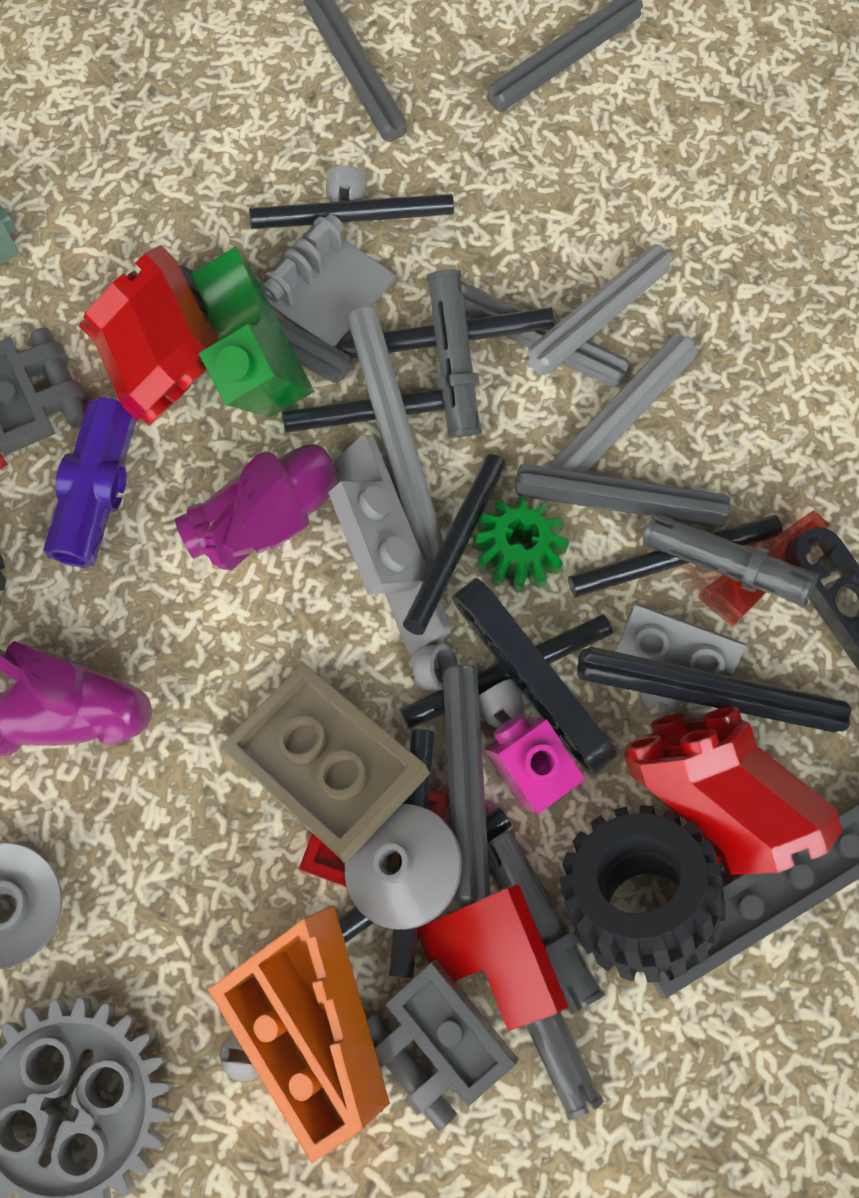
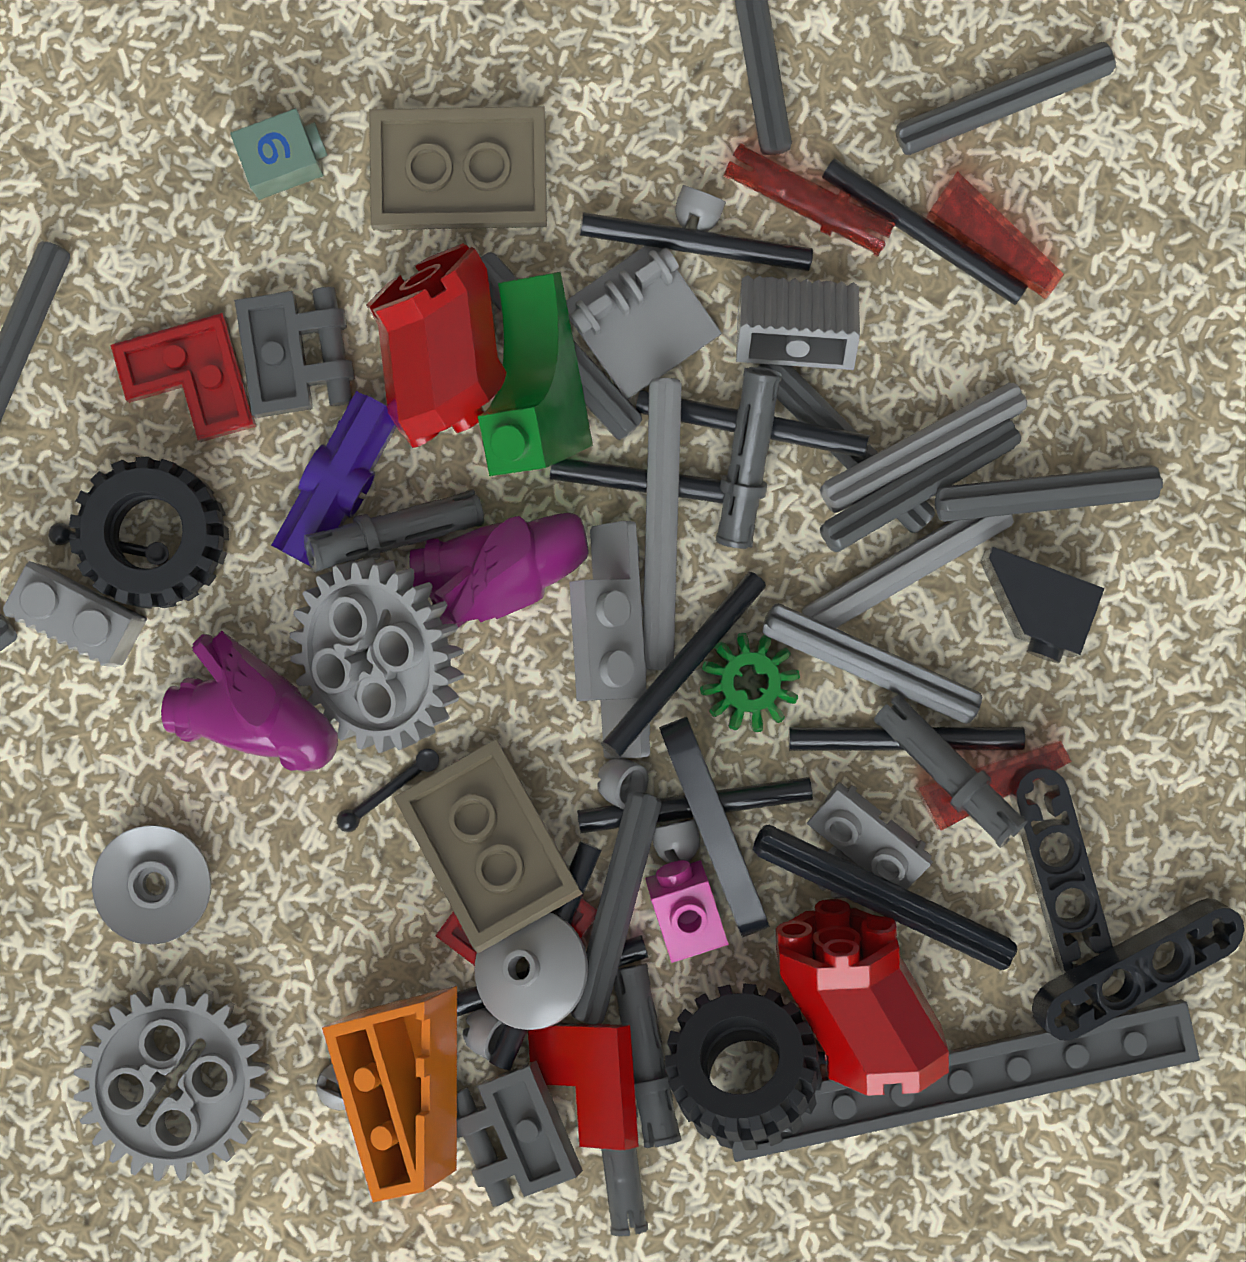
camera: 25 degrees right, 15 degrees up
none -> light grey gear [290,557,464,753]
none -> dark grey pin [304,489,484,572]
none -> black hinge [336,749,439,832]
none -> dark tan plate [369,106,547,230]
none -> light grey hinge [462,1008,504,1060]
none -> clear red pin [724,143,896,257]
none -> light grey brick [736,275,860,370]
none -> dark grey axle [820,418,1021,552]
none -> black bar [822,158,1028,305]
none -> clear red piece [927,171,1064,299]
none -> dark grey axle [935,465,1163,522]
none -> black slope [980,547,1105,663]

